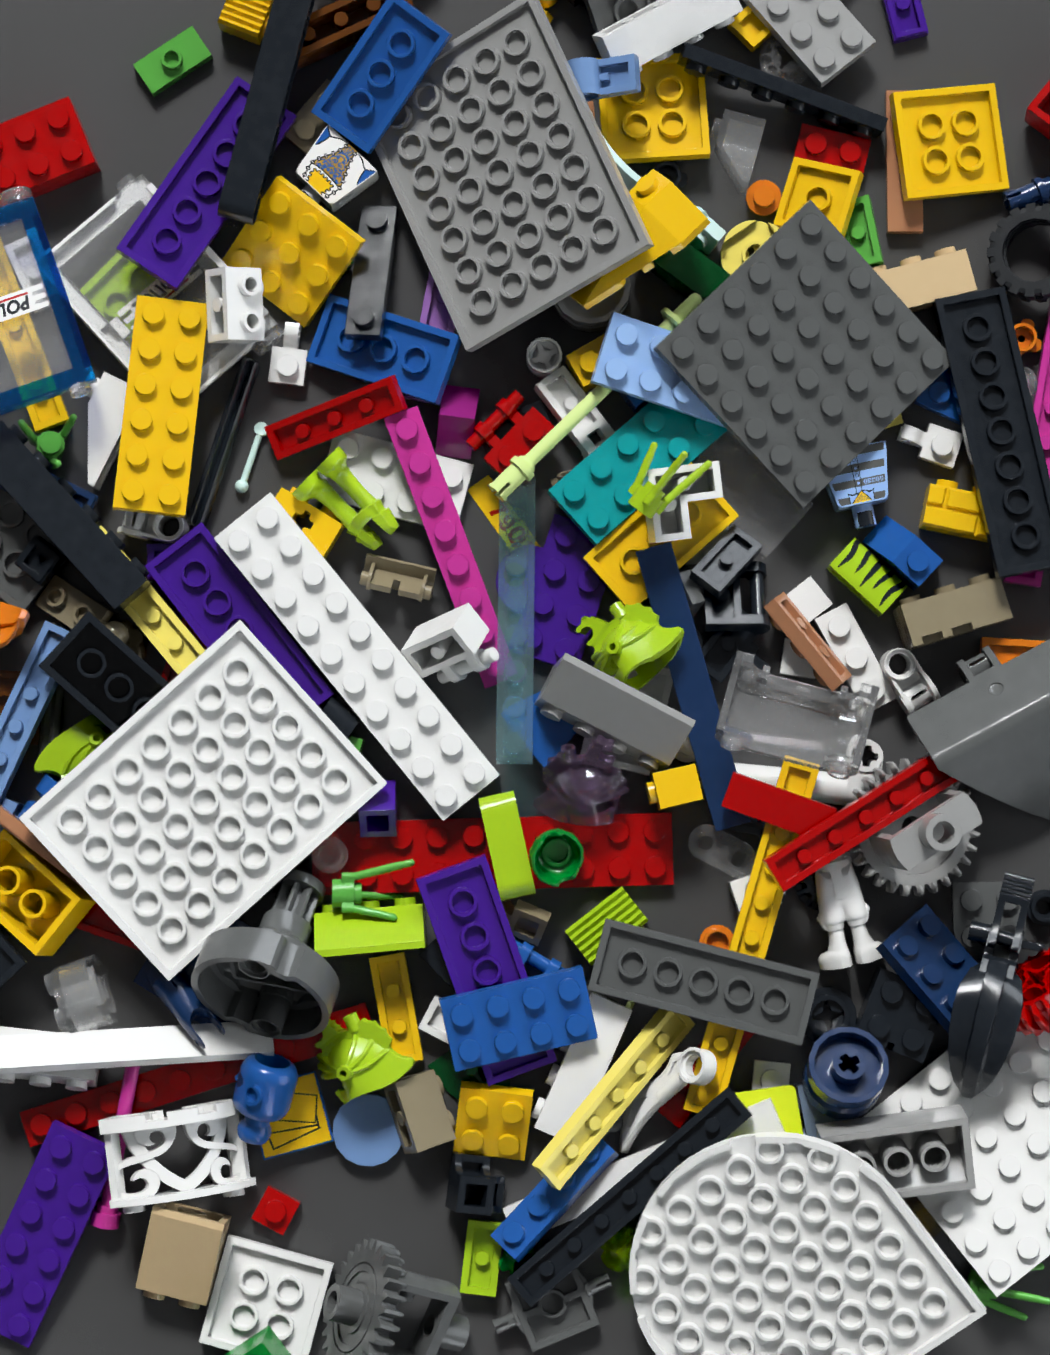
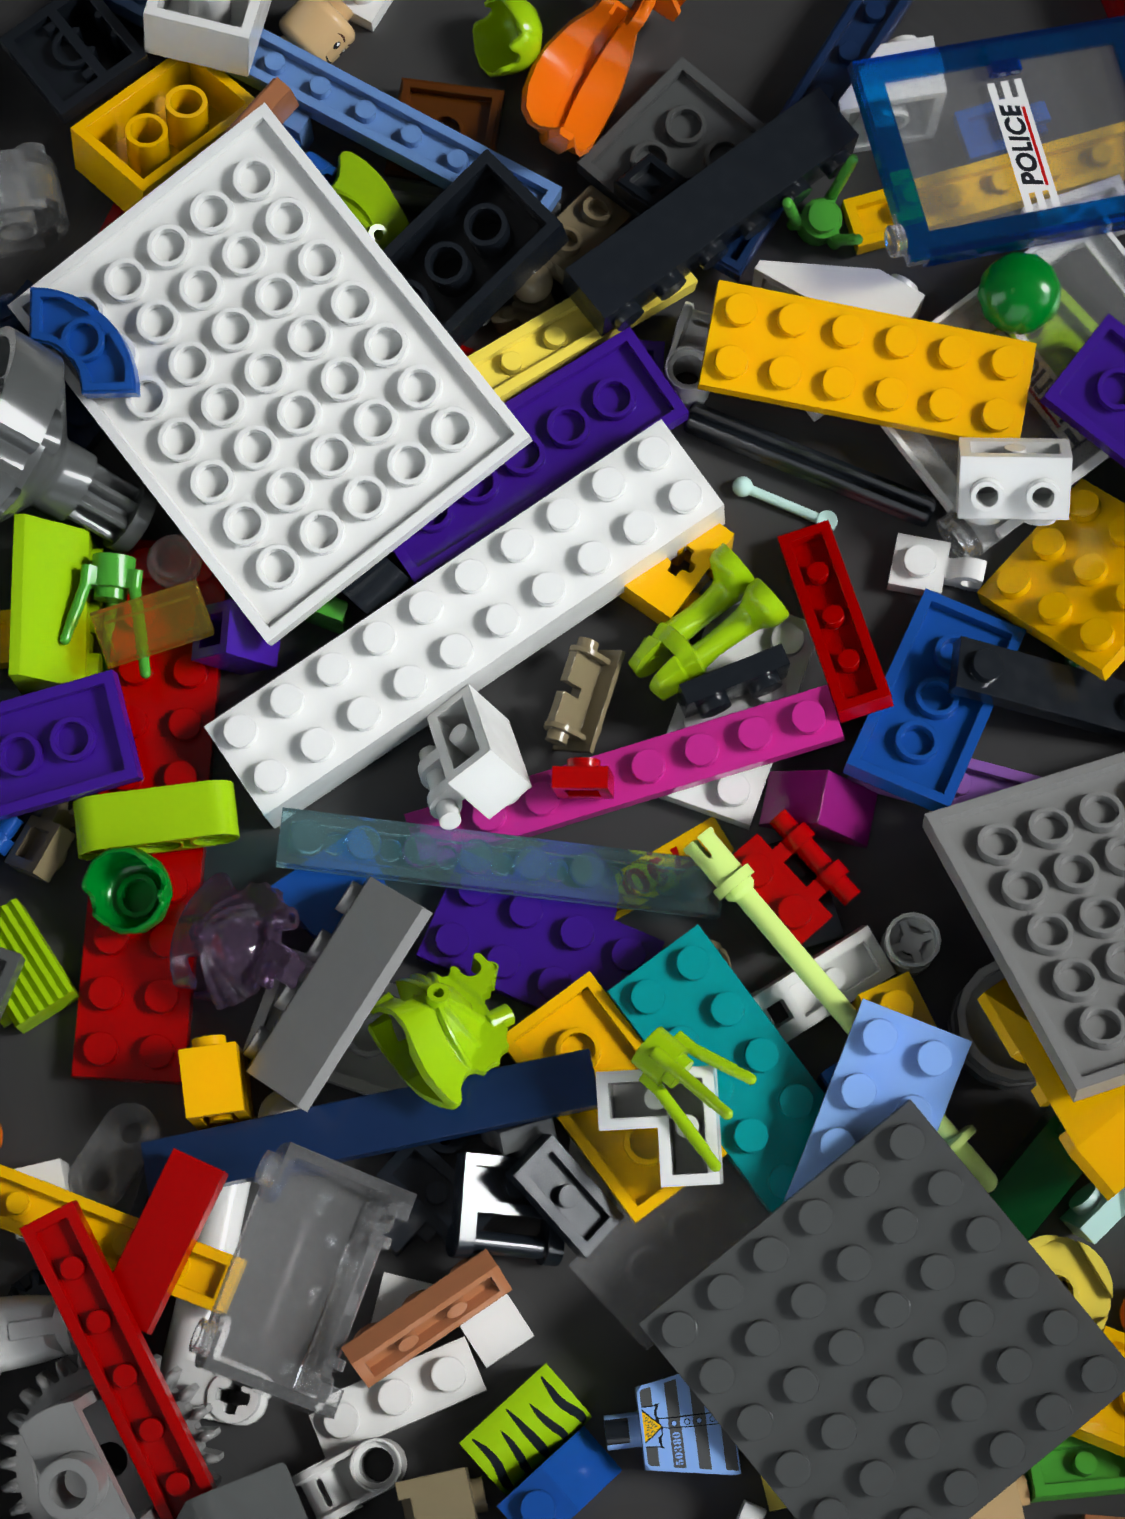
camera: 90 degrees right, 10 degrees down
none -> blue tile [29,287,141,398]
none -> clear yellow tile [90,579,214,669]
none -> red plate [551,757,614,799]
none -> black plate [677,643,790,719]
none -> green hair [977,252,1062,335]

